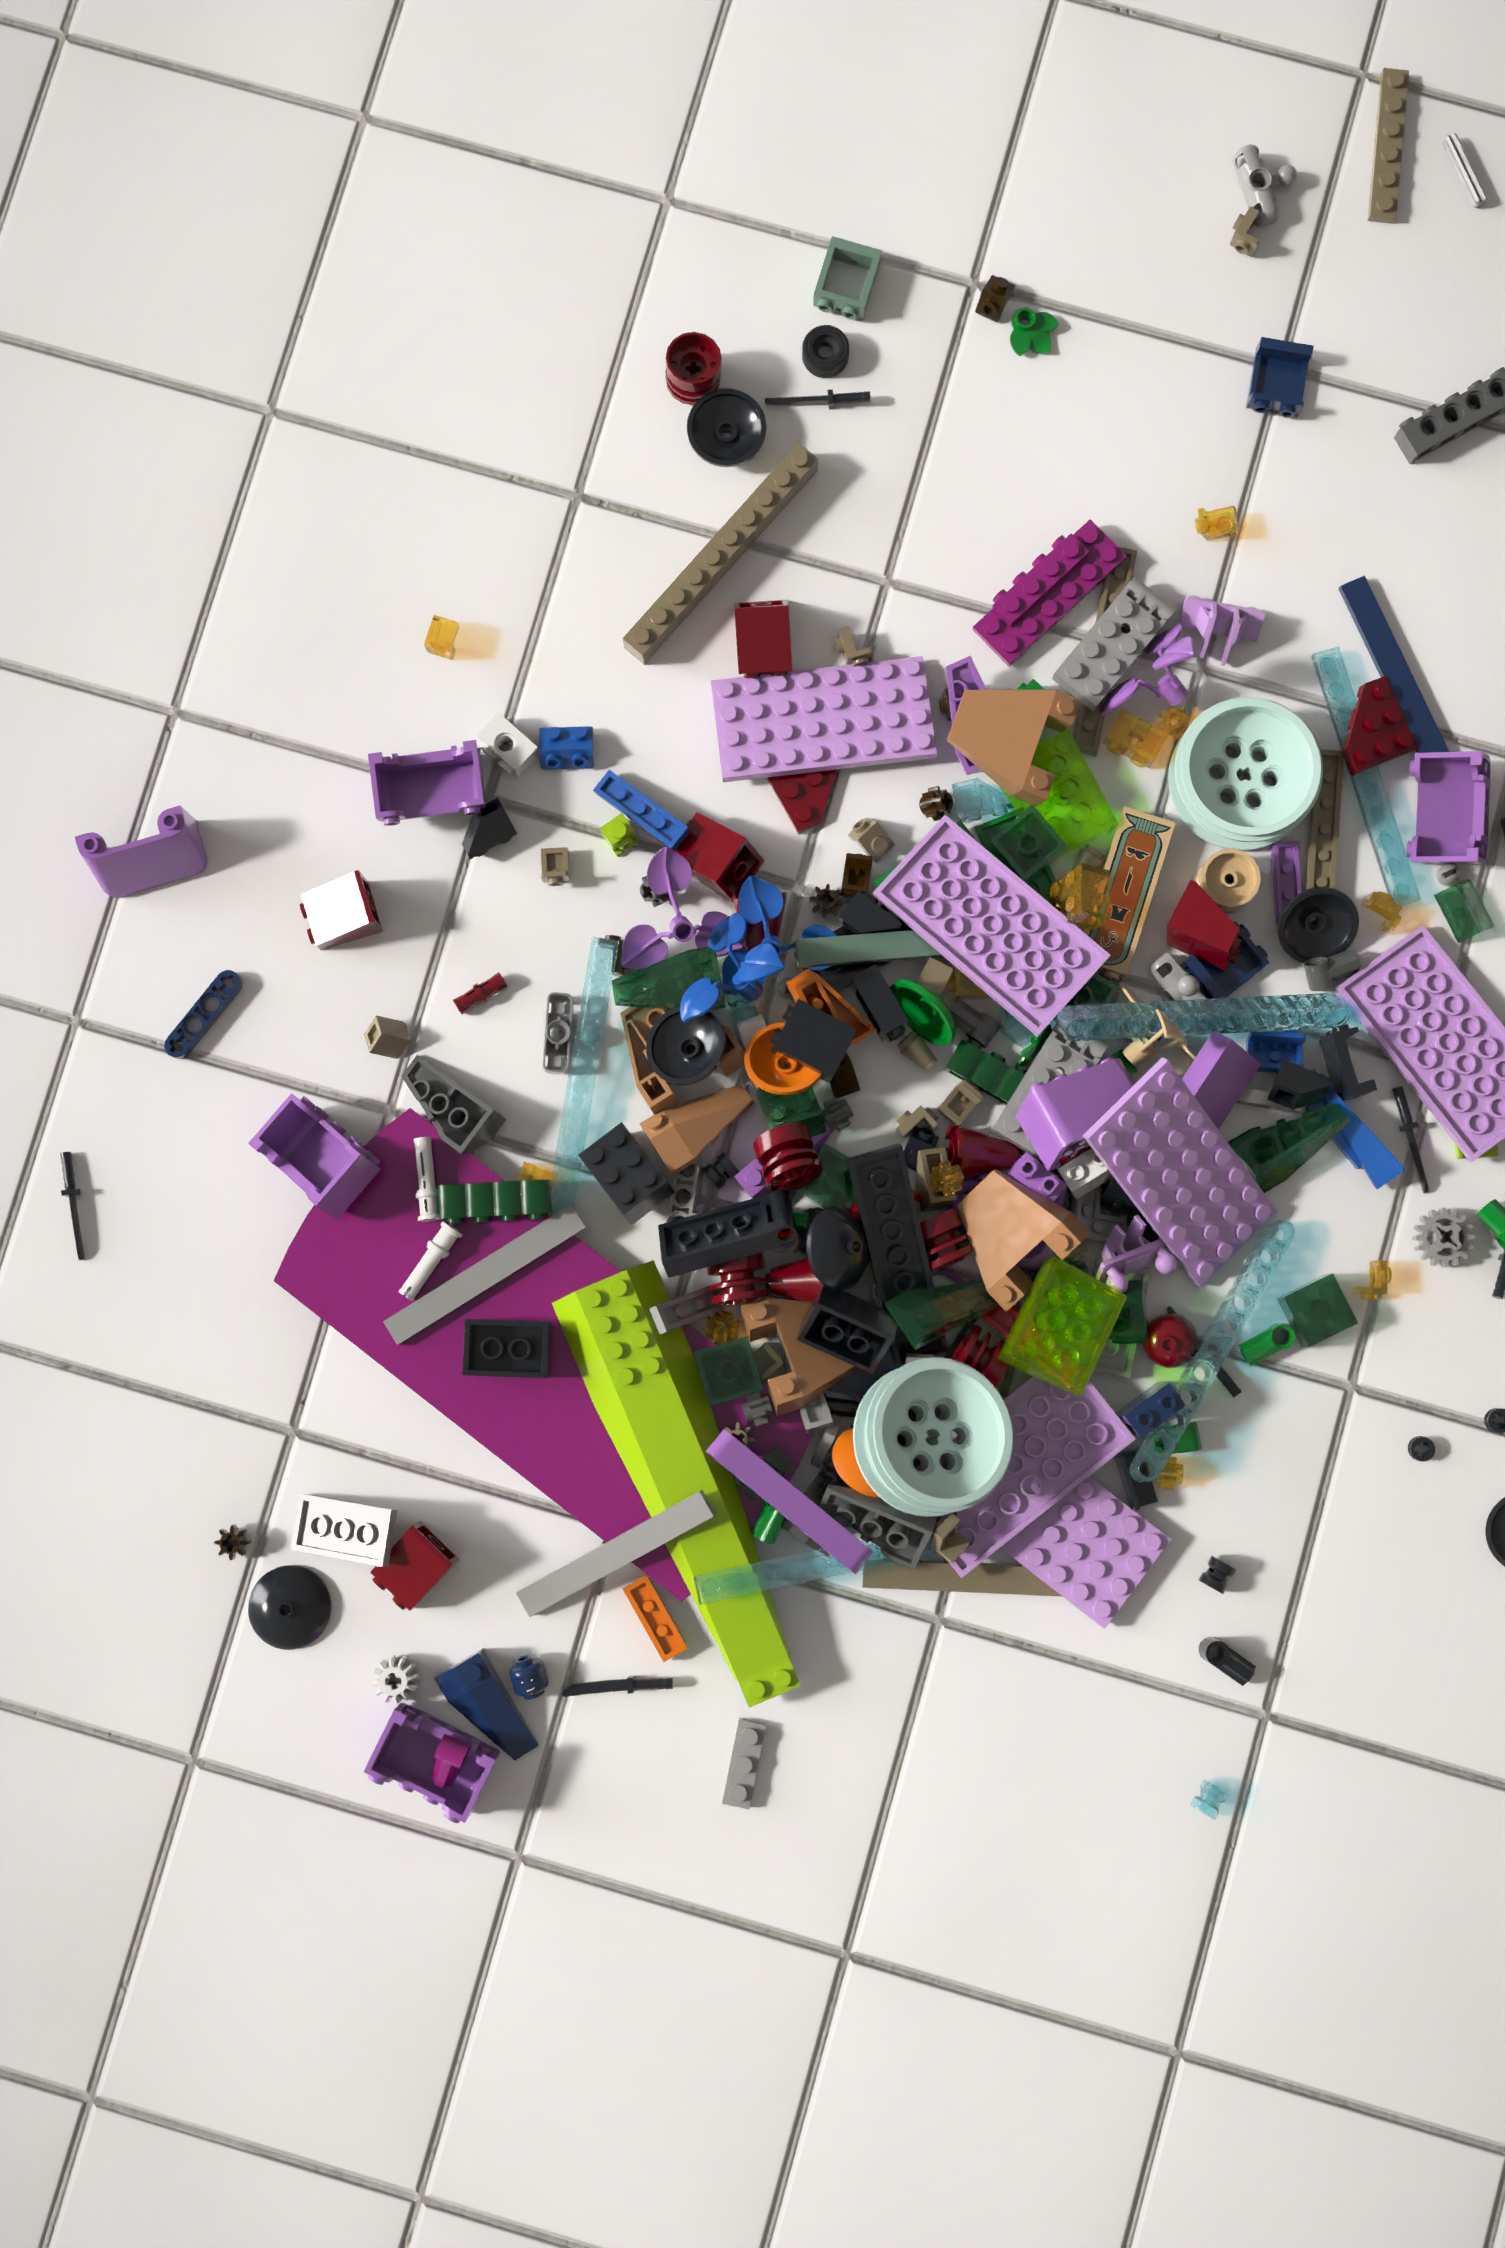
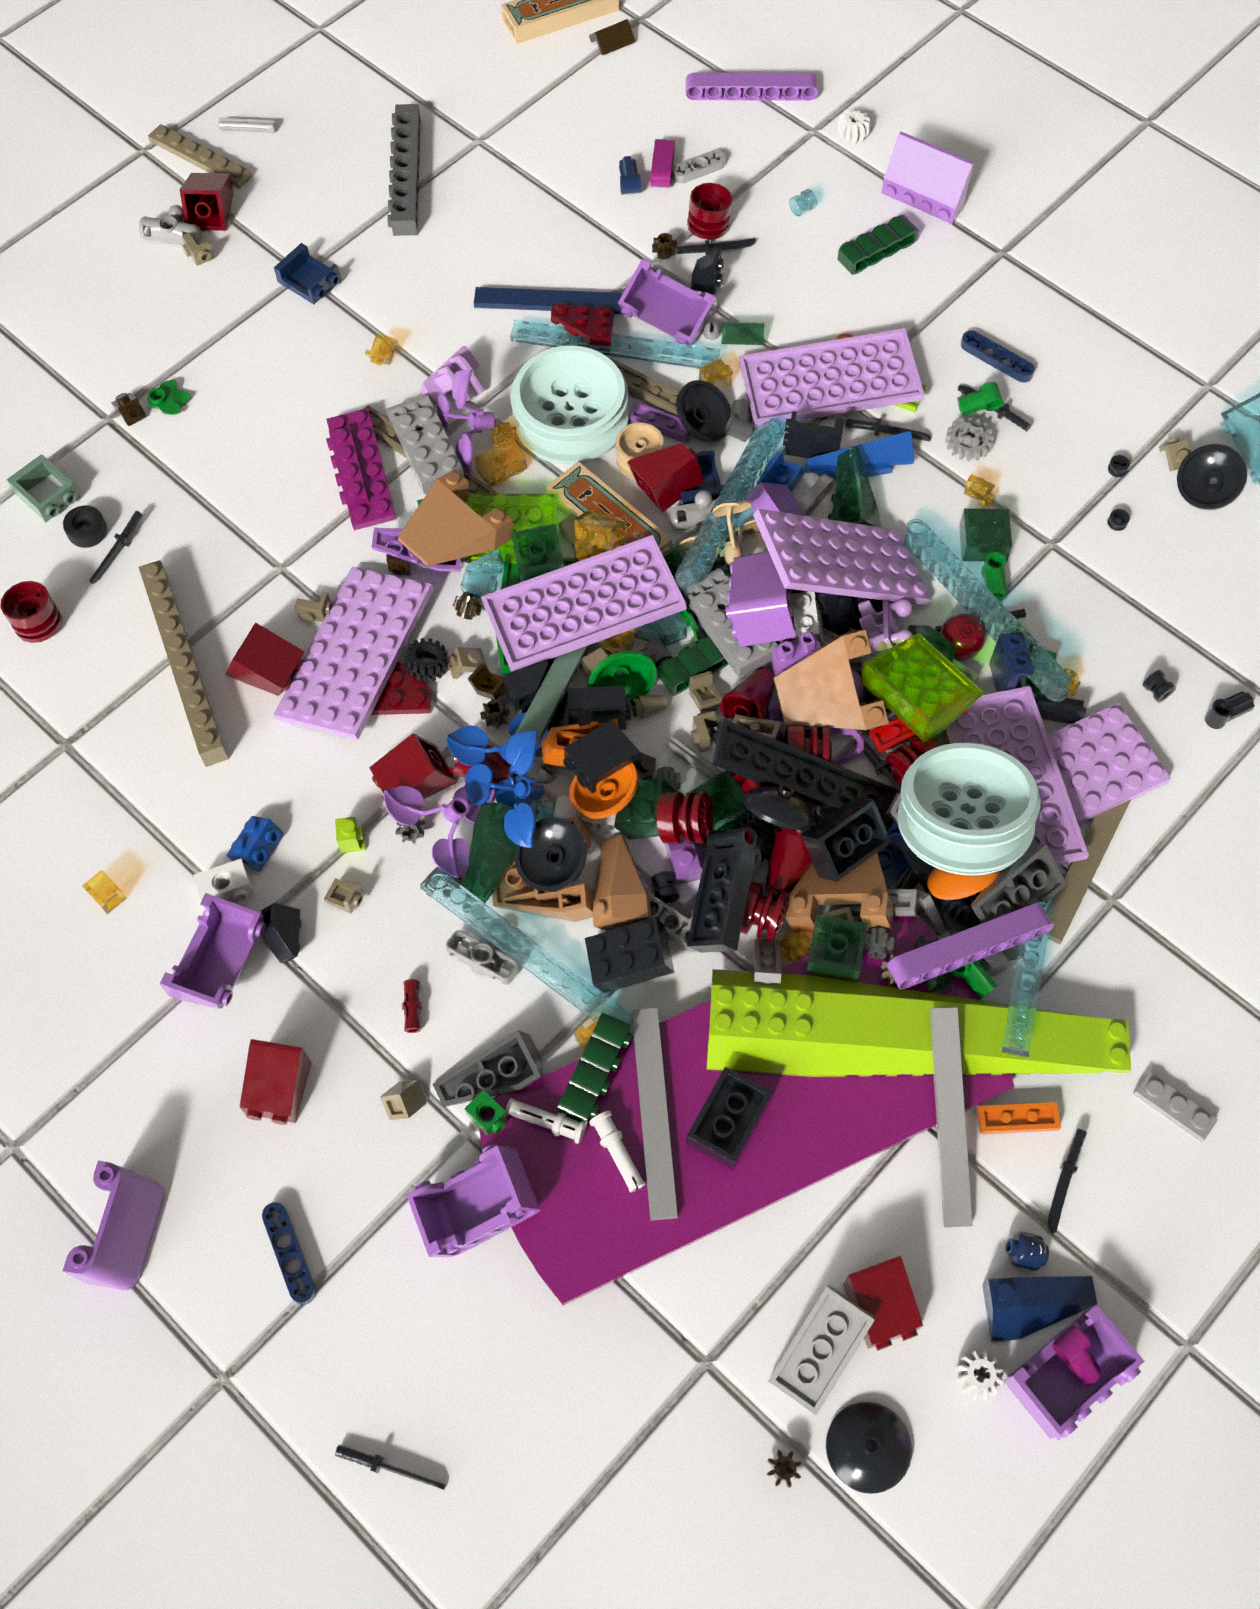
camera: 65 degrees left, 20 degrees down
blue plate [593,770,691,851] -> none
black dish [687,388,766,467] -> none
clear green wedge [884,1280,1000,1350] -> none
clear yellow gear [929,1160,964,1197] -> none
dark tan bracket [930,1513,969,1563] -> none
black slope [1267,1060,1336,1110] -> none
none -> dark red slope [179,173,233,231]
none -> black tyre [405,638,448,682]
none -> green brick [464,1090,508,1137]
none -> light grey axle [667,736,727,786]

